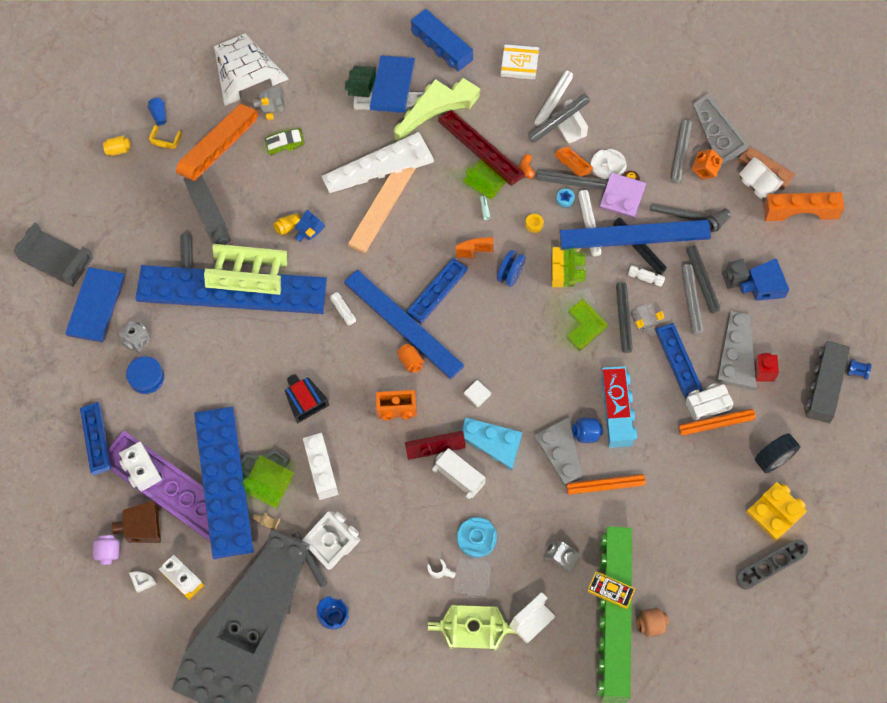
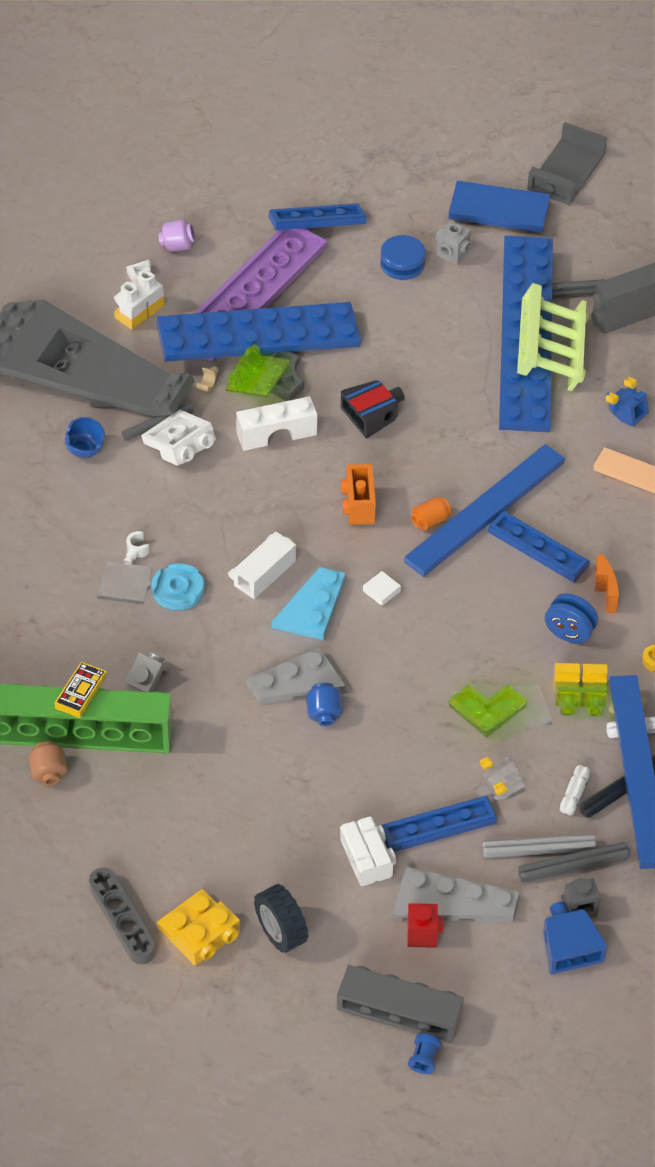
camera: 85 degrees right, 15 degrees down
reddish brown torso [112,501,161,543] -> none
white brick [119,441,162,492] -> none
yellow cone [273,213,301,236] -> none
white axle [330,292,356,326] -> none
dark red plate [405,431,466,460] -> none
yellowish green plate [428,605,517,651] -> none
white panel [510,592,555,643] -> none
orange axle [566,474,646,495] -> none
brick [601,366,637,448] -> none
dark grey axle [616,282,633,353] -> none
orange axle [679,409,756,436] -> none

